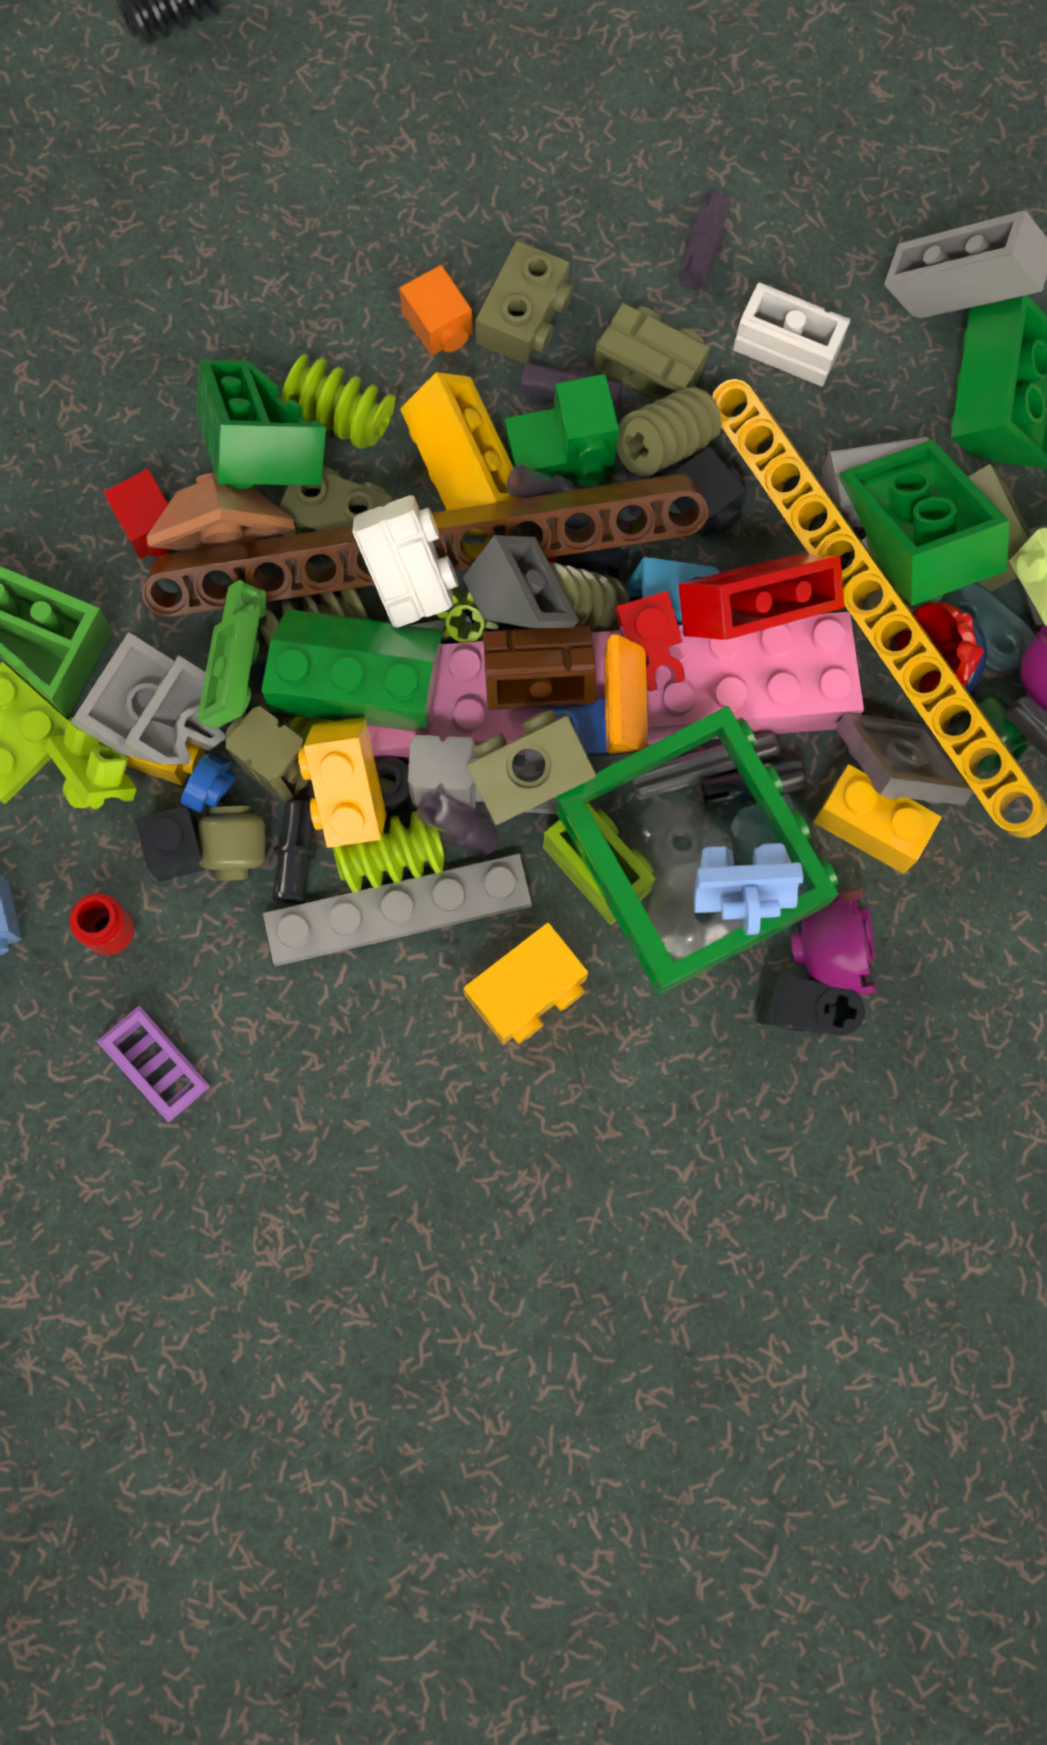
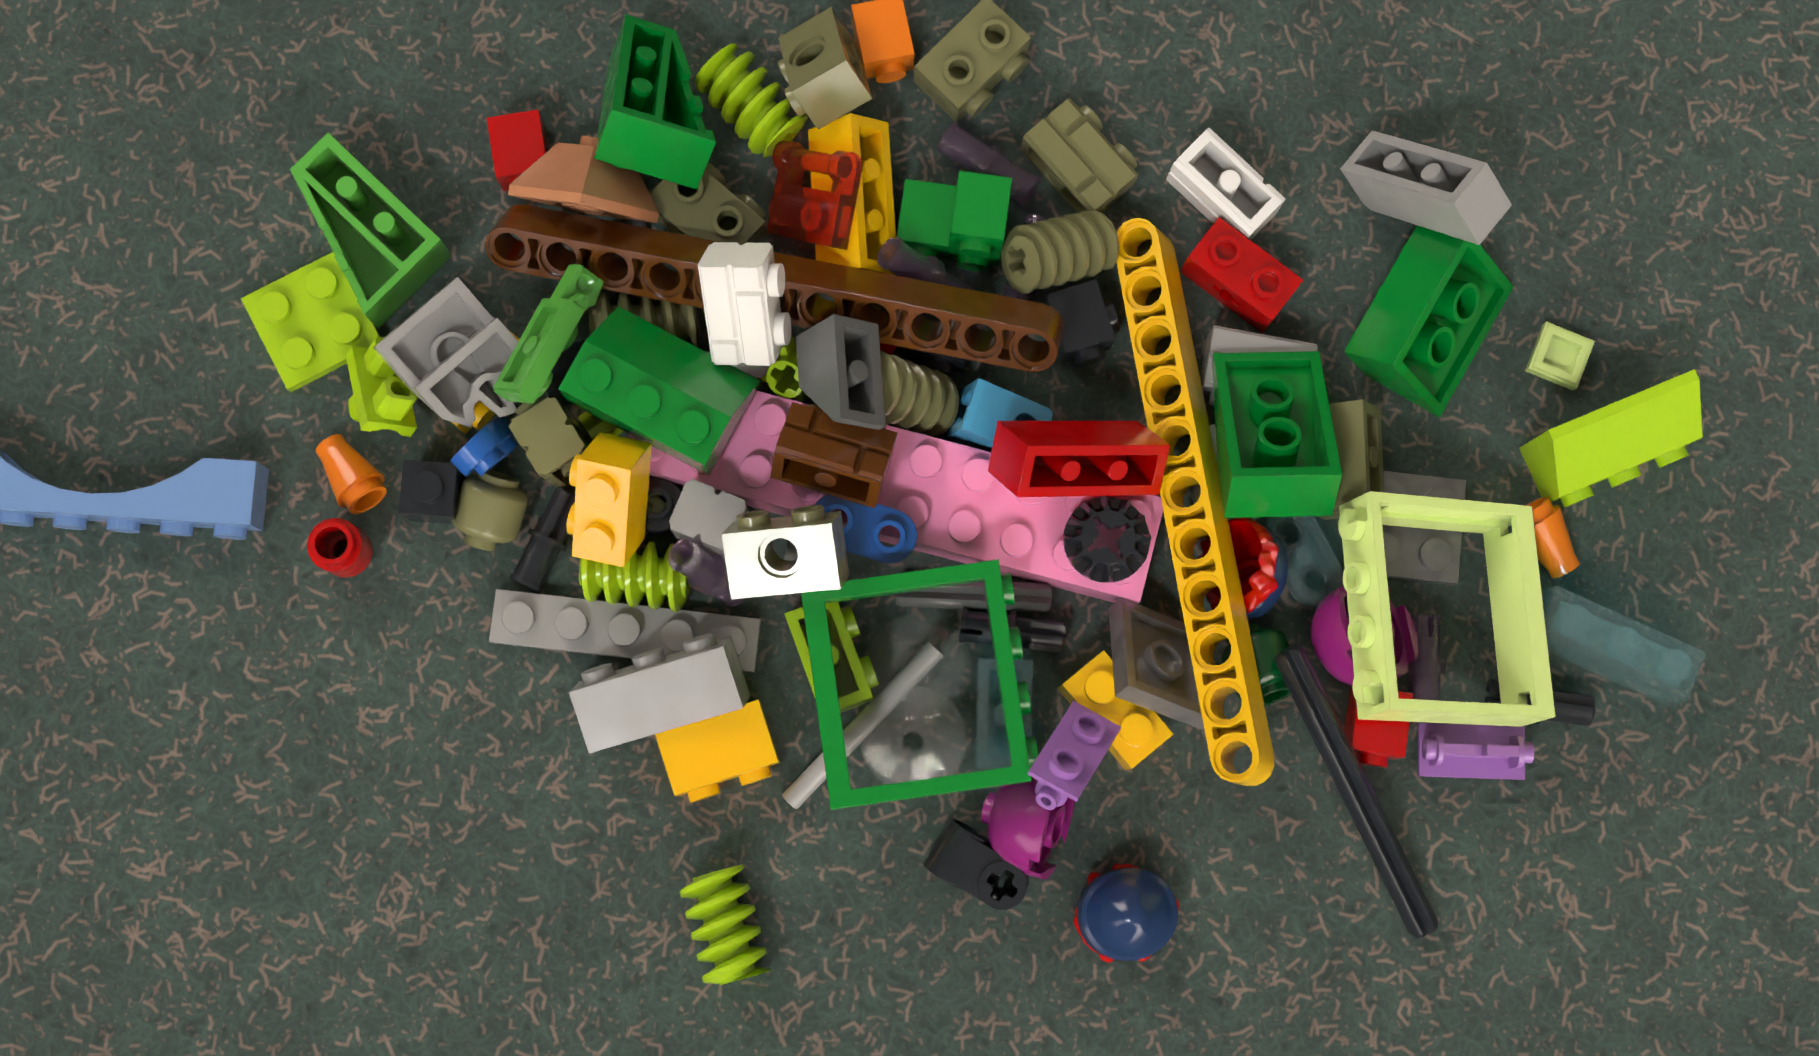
camera: 15 degrees right, 5 degrees up
medium lavender slope [97,1005,210,1123] -> none
light orange slope [604,635,648,755] -> none
red plate [613,591,685,691] -> none
clear purple pin [678,191,731,290] -> none
light blue hips [693,844,803,935] -> none
none -> orange cone [315,434,387,514]
none -> light grey brick [569,633,751,753]
none -> lime piece [679,864,772,985]
none -> clear red plate [766,141,862,250]
none -> olive brick [778,7,872,130]
none -> light grey bar [782,640,945,809]
none -> medium lavender hinge [1028,701,1121,810]
none -> black gear [1063,496,1151,583]
none -> dark blue hair [1073,863,1179,963]
none -> red brick [1180,217,1303,334]

